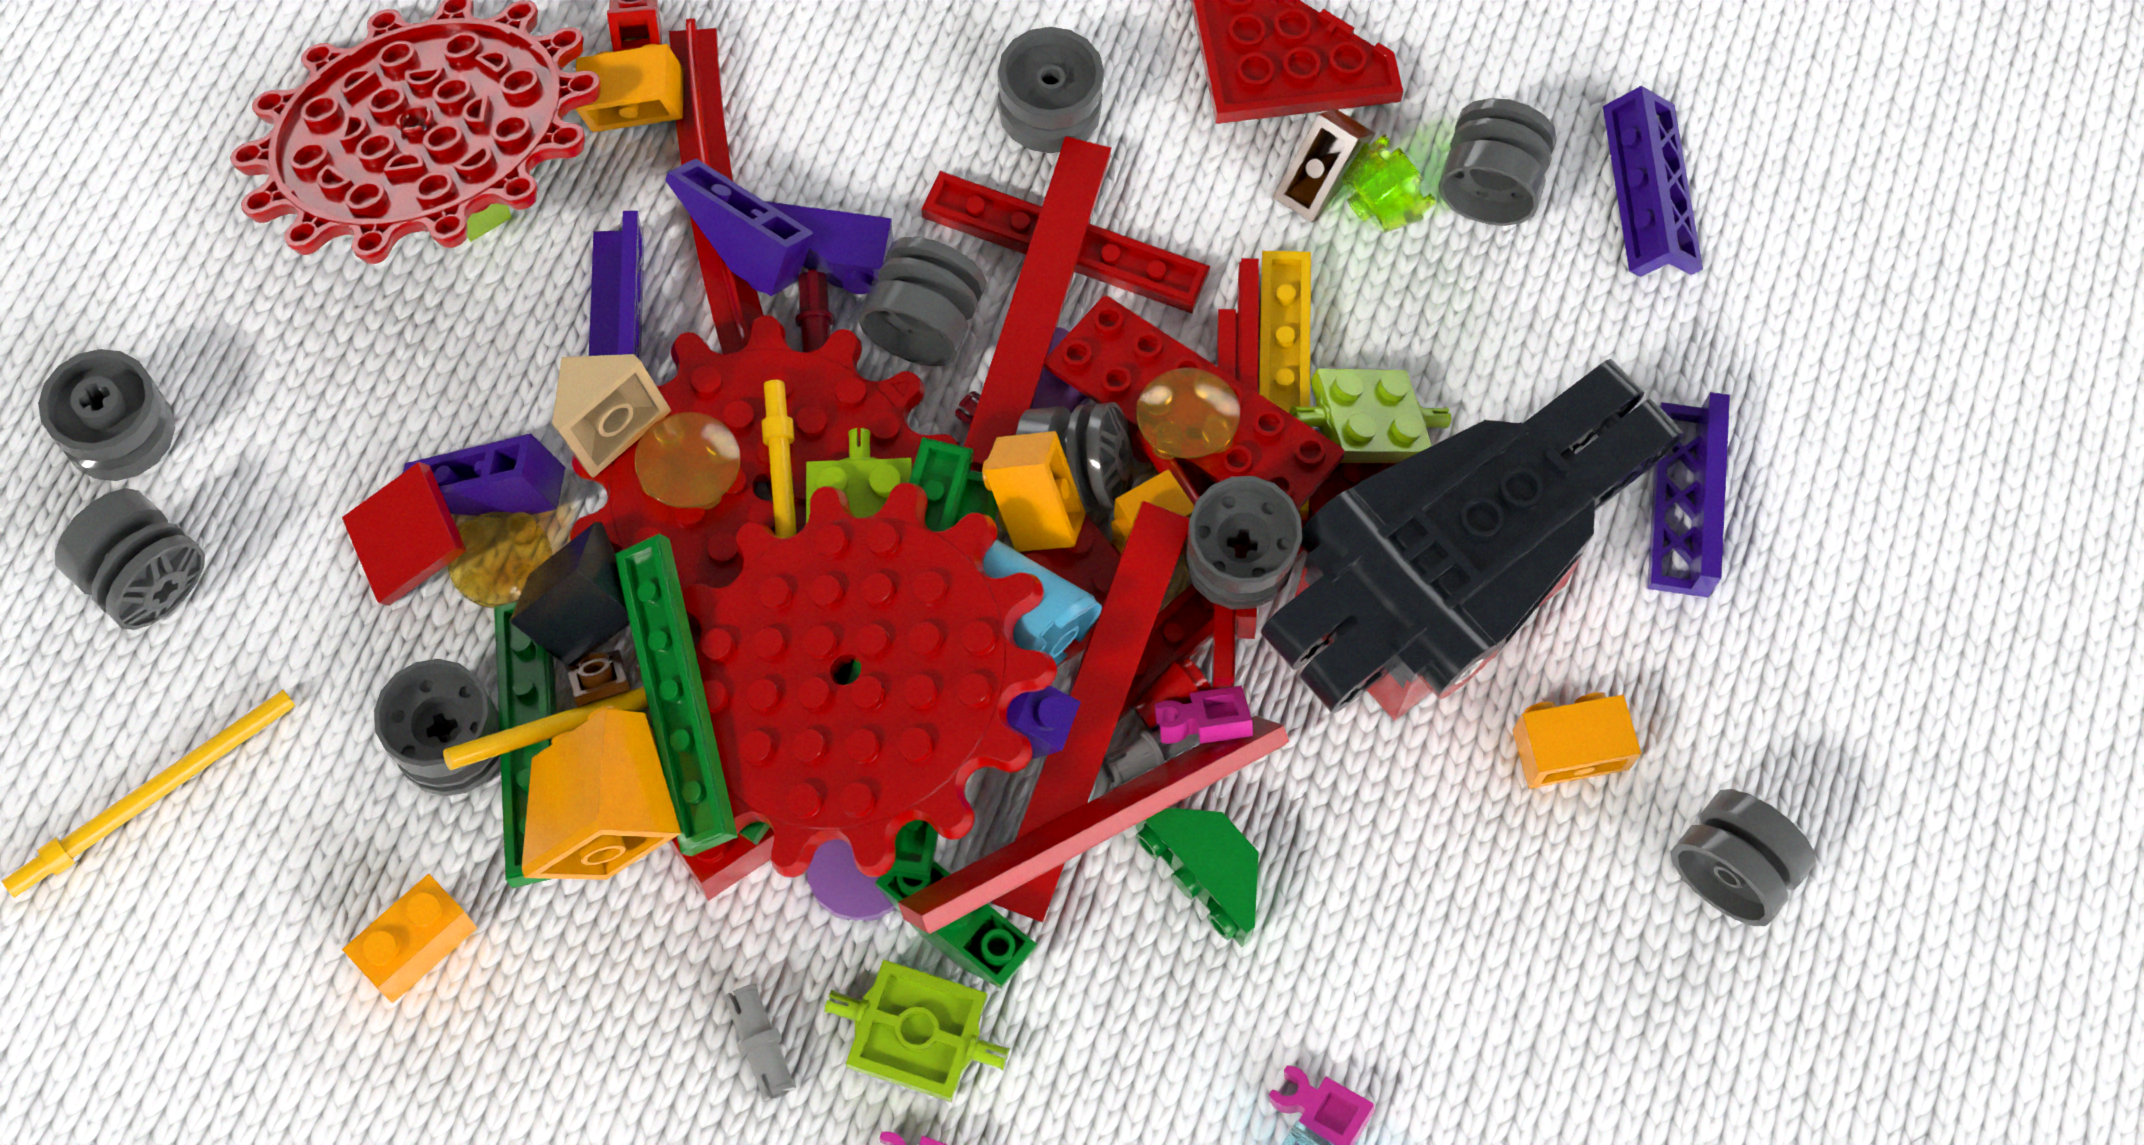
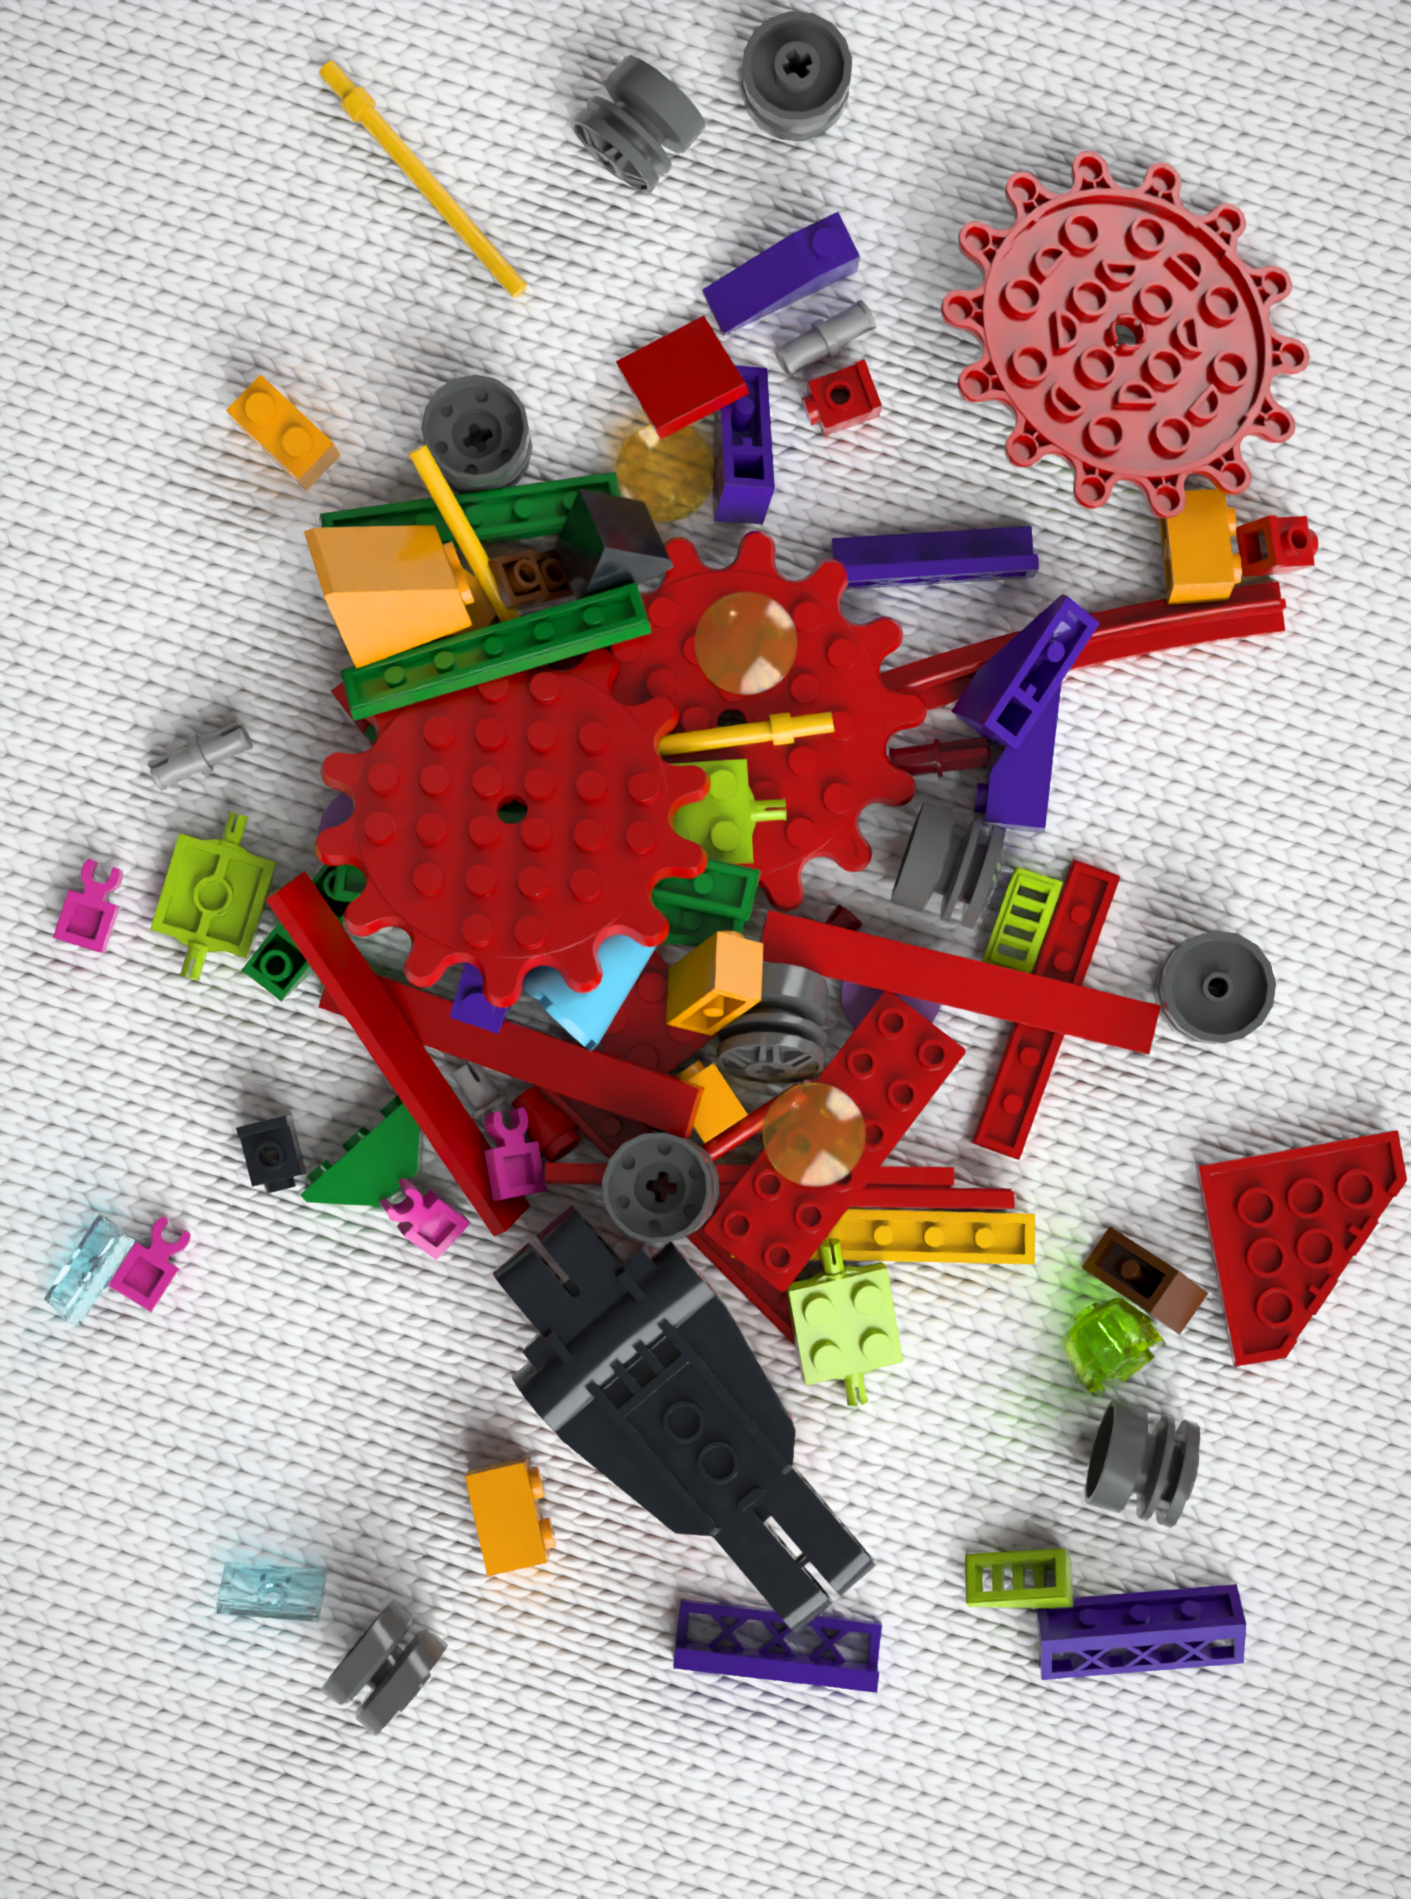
camera: 95 degrees right, 20 degrees up
tan slope [552,354,671,478] -> none
none -> clear light blue plate [216,1561,326,1622]
none -> black brick [236,1115,306,1194]
none -> dark pink plate [380,1178,471,1260]
none -> dark purple slope [702,212,860,336]
none -> light grey pin [774,300,876,377]
none -> red brick [801,359,882,437]
none -> lime slope [965,1548,1073,1609]
none -> lime slope [981,867,1063,974]

